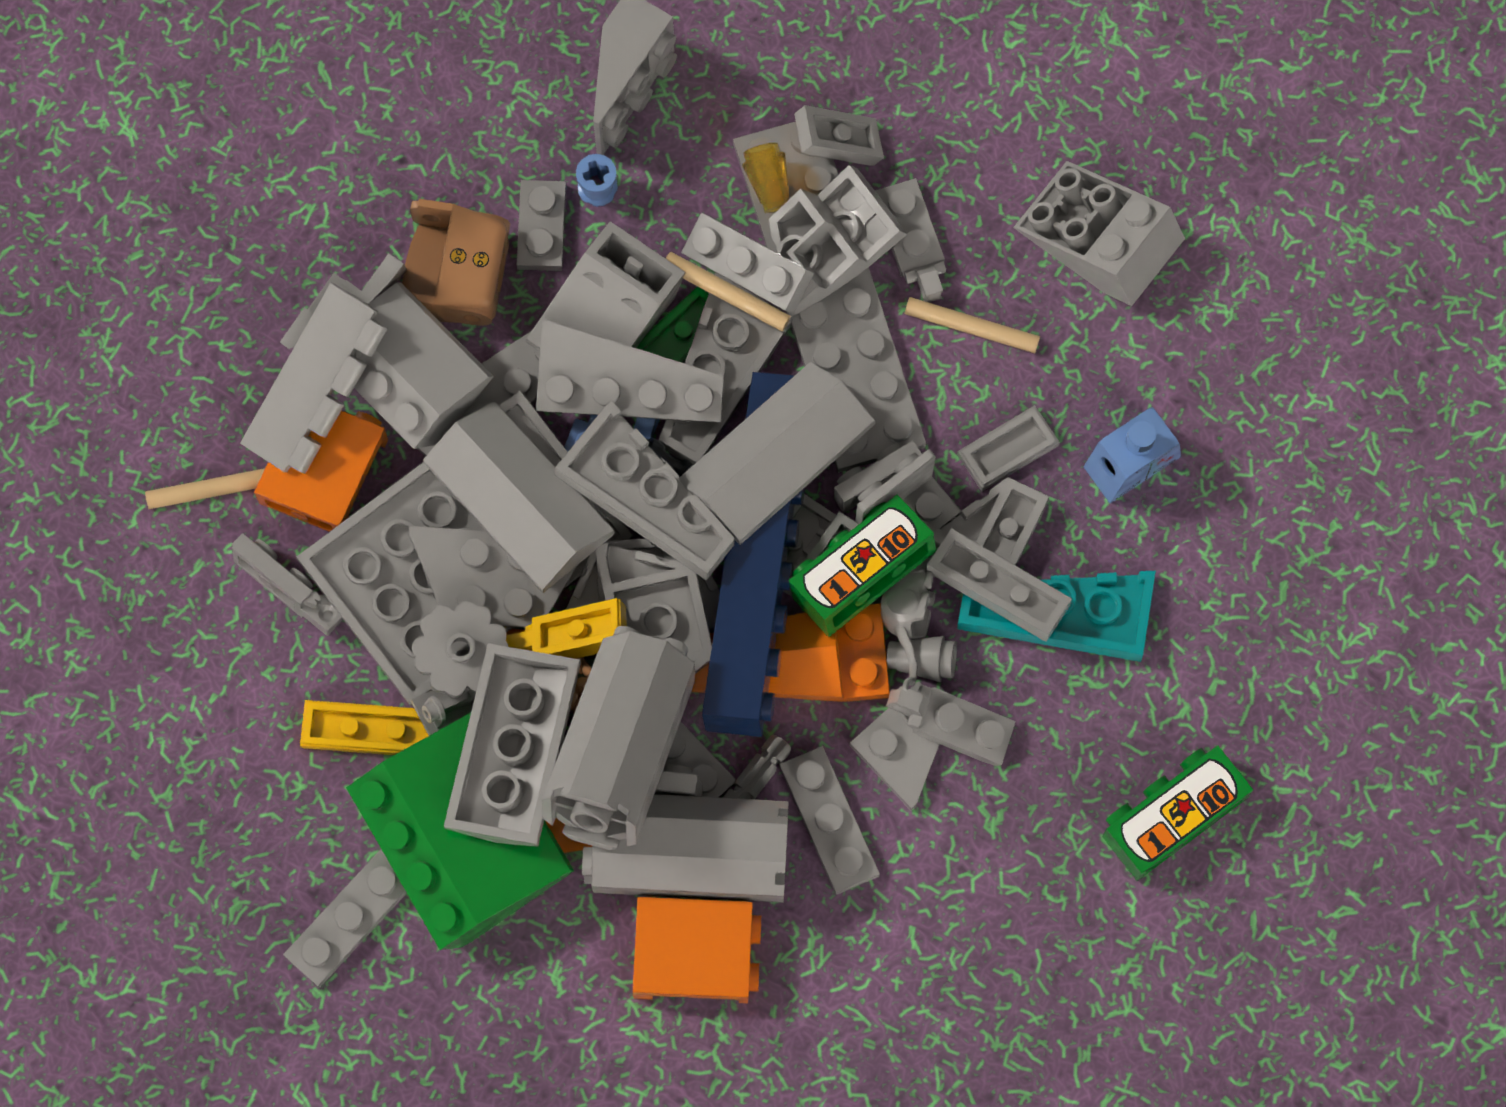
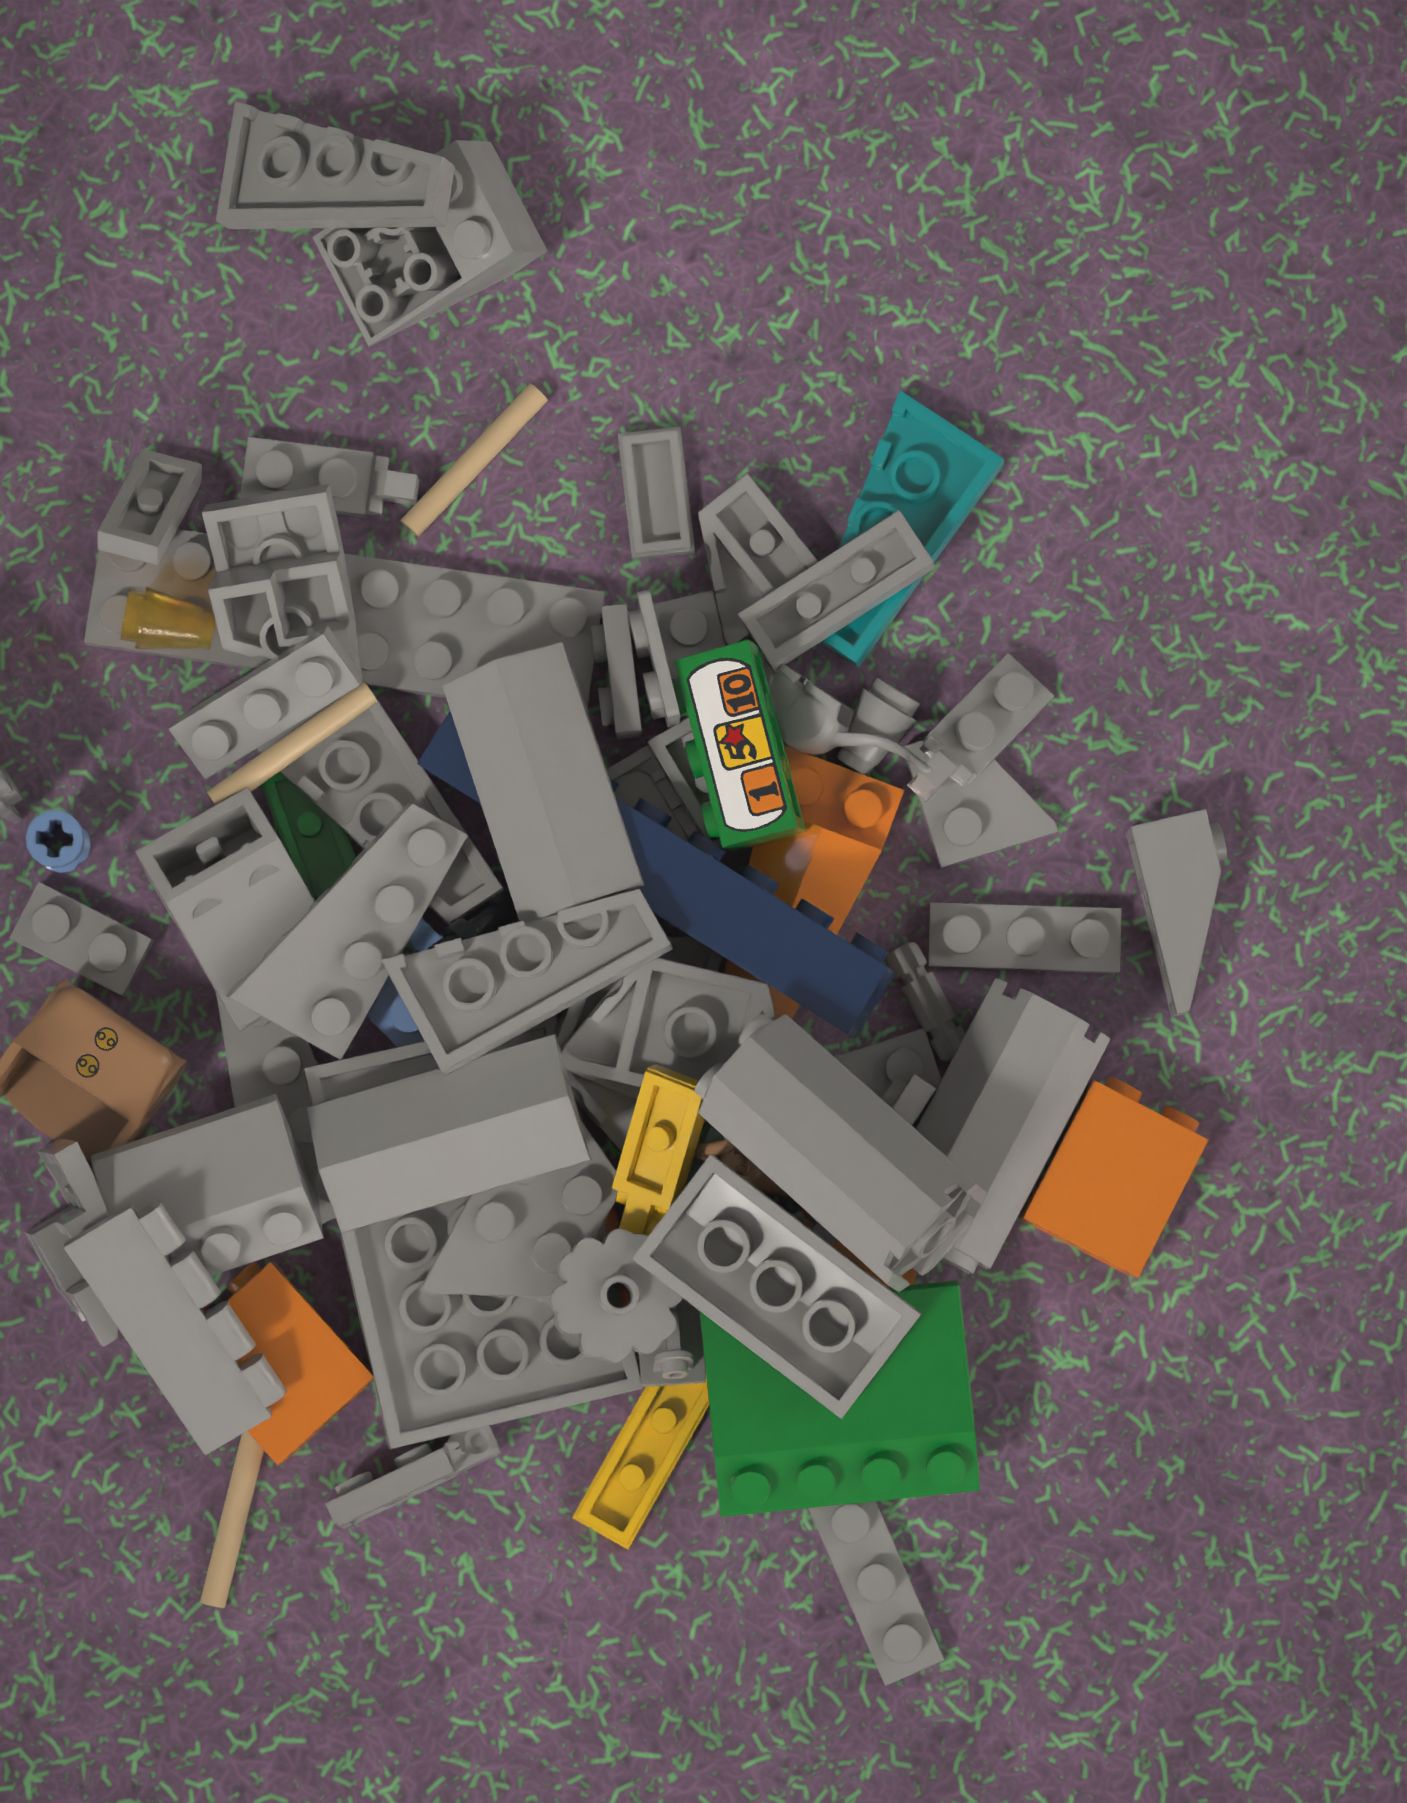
camera: 65 degrees left, 10 degrees up
medium blue torso [1084,407,1181,503] -> none
brick [1102,745,1253,881] -> none
none -> light grey wing [216,101,455,229]
none -> light grey slope [1126,809,1227,1018]

